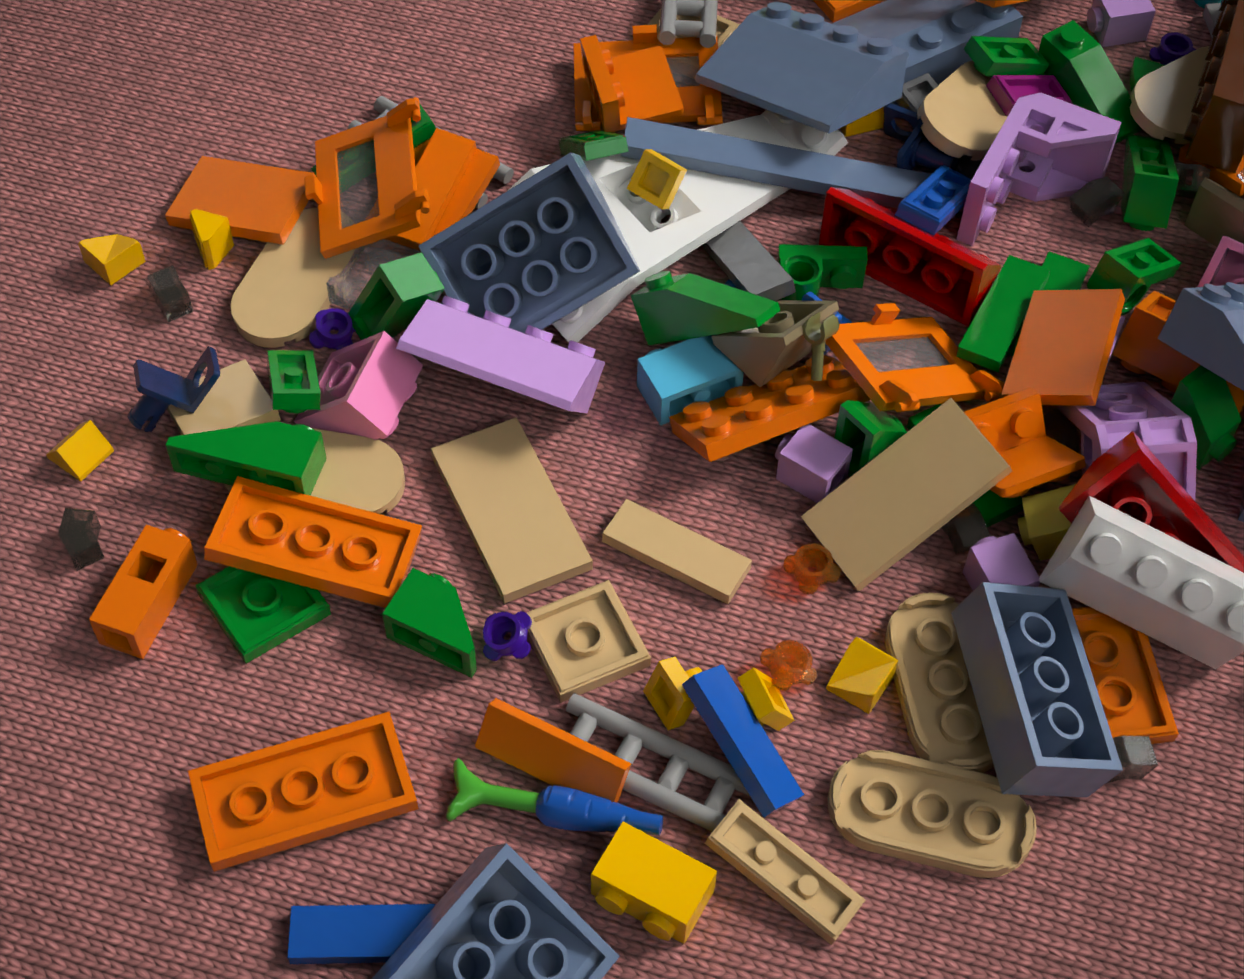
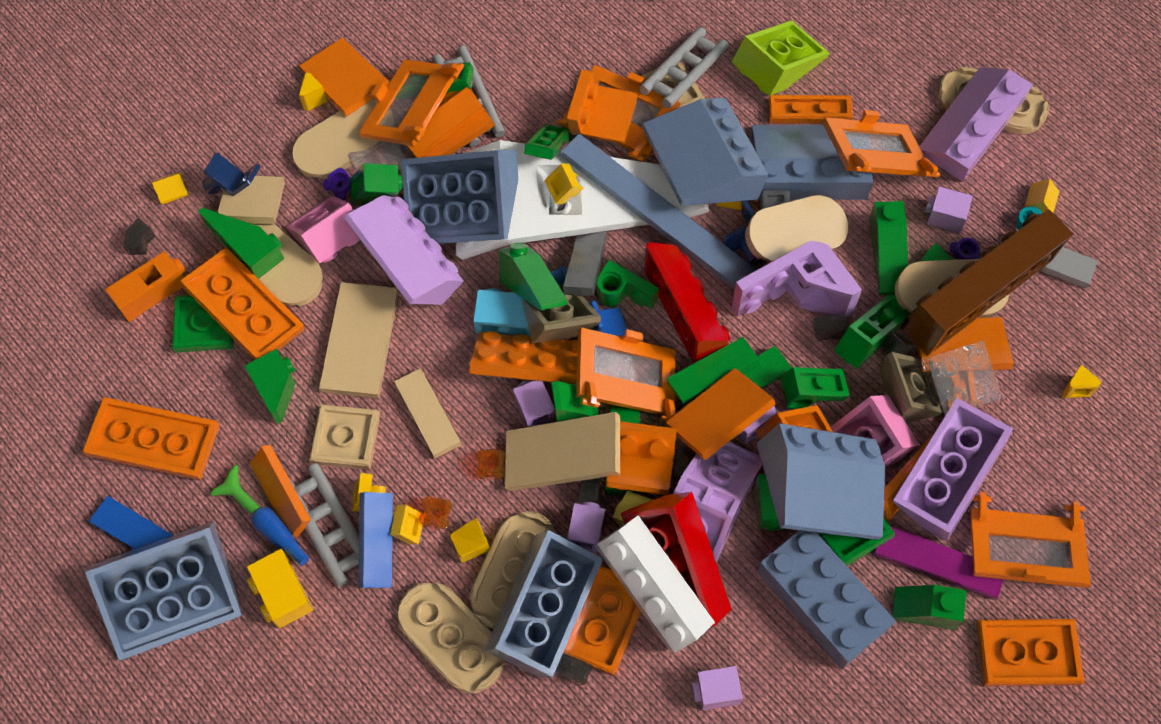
camera: 35 degrees right, 10 degrees up
yellow slope [78,234,146,285] -> none
clear smoke piece [145,265,194,323] -> none
green plate [267,350,321,413] -> none
dark purple plate [483,611,532,661] -> none
tan tile [705,799,865,945] -> none
olive hand [802,312,839,381] -> none
blue tile [895,165,972,235] -> none
green plate [964,36,1050,77] -> none
magenta tile [986,75,1073,115] -> none

